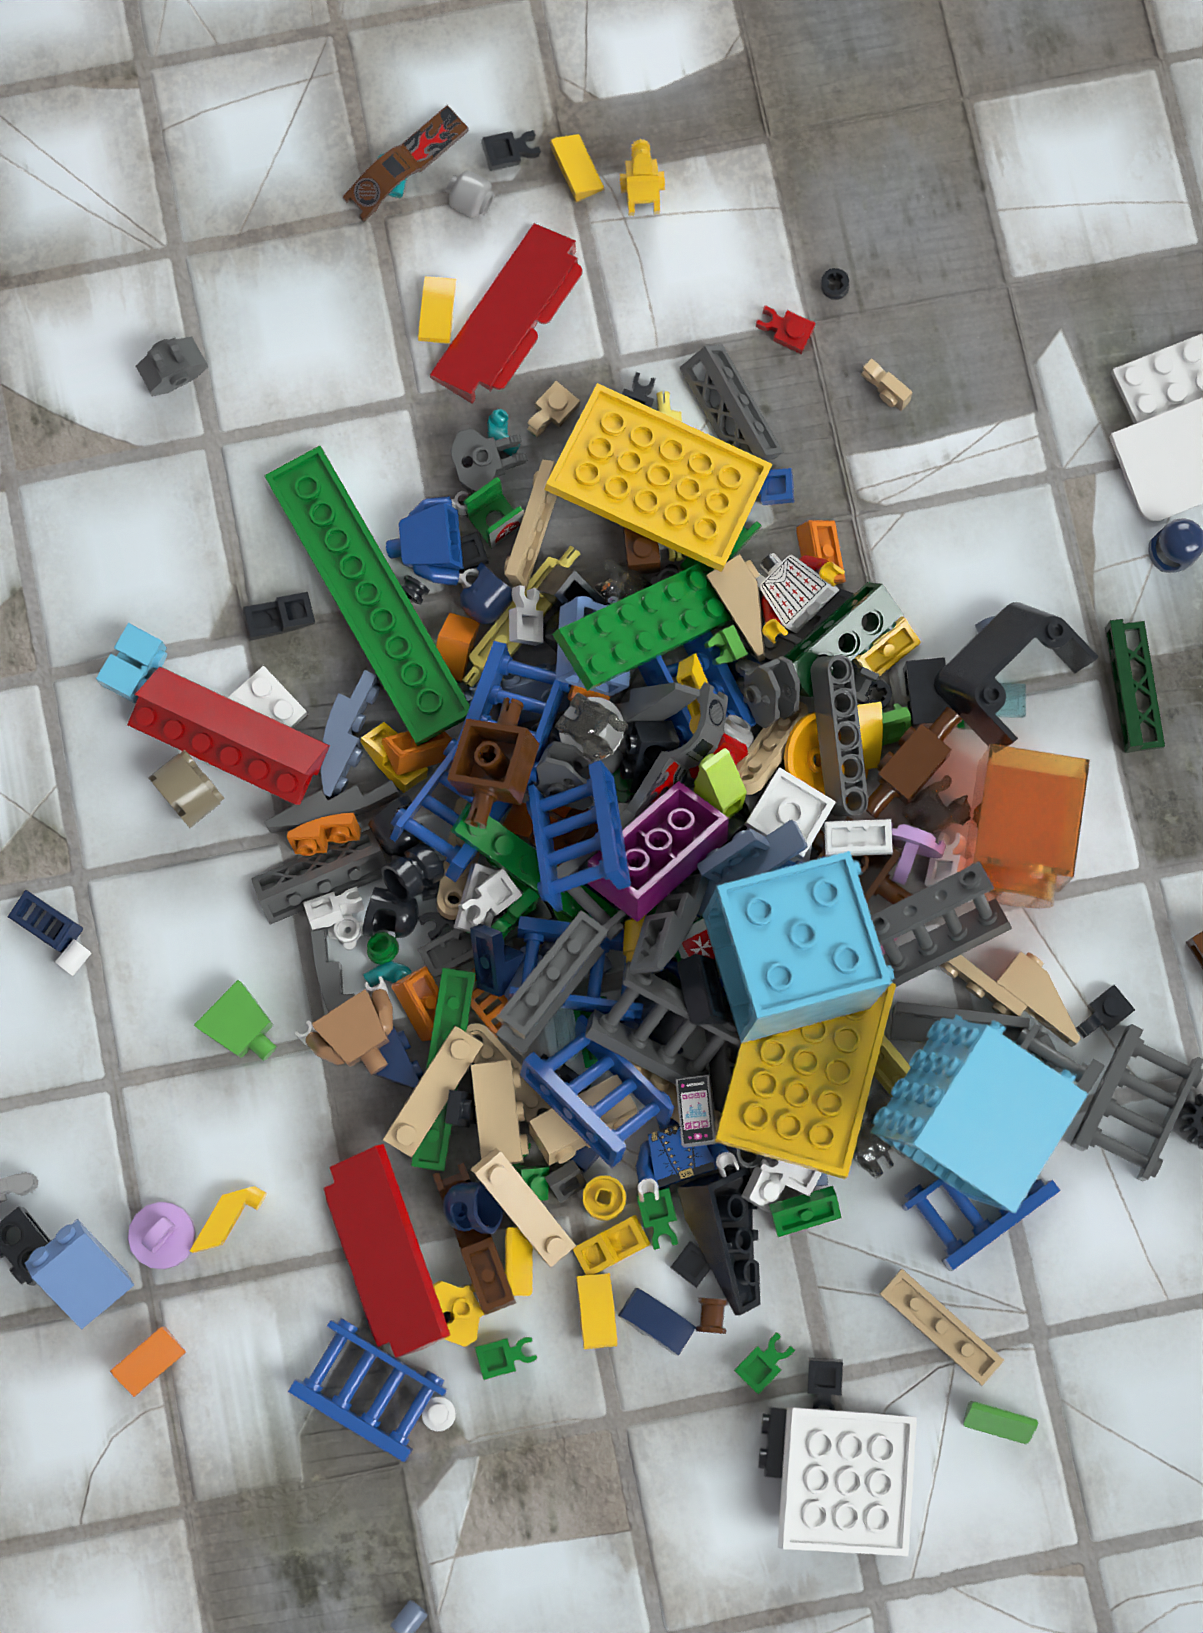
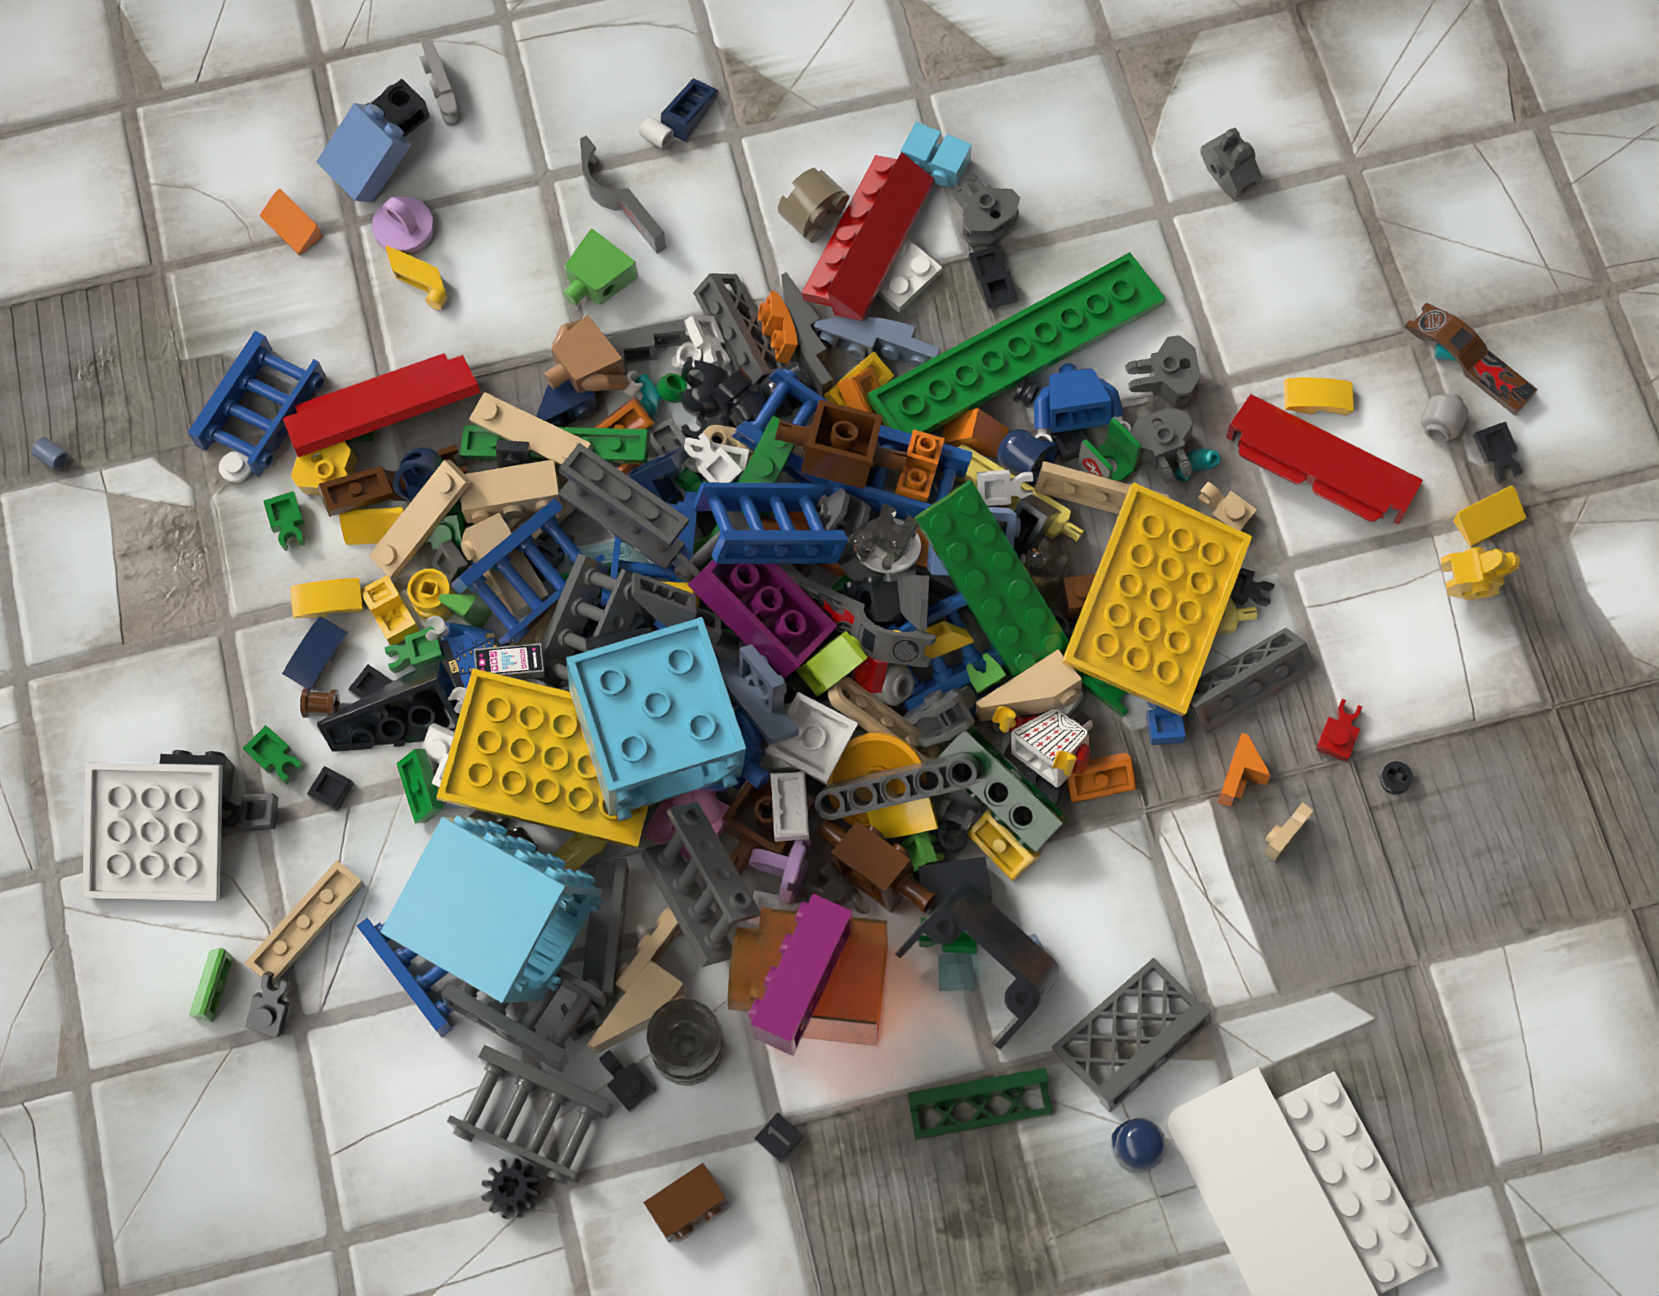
camera: 90 degrees right, 10 degrees down
none -> plate [245,971,292,1038]
none -> black tile [307,766,354,812]
none -> bright green slope [438,594,493,628]
none -> dark grey piece [580,135,667,254]
none -> clear smoke wheel [646,999,723,1086]
none -> magenta brick [748,894,854,1056]
none -> black tile [754,1112,804,1163]
none -> orange slope [895,430,945,503]
none -> dark grey hinge [951,174,1020,246]
none -> dark grey fence [1052,957,1211,1113]
none -> dark grey hinge [1125,335,1201,408]
none -> orange slope [1218,733,1270,807]

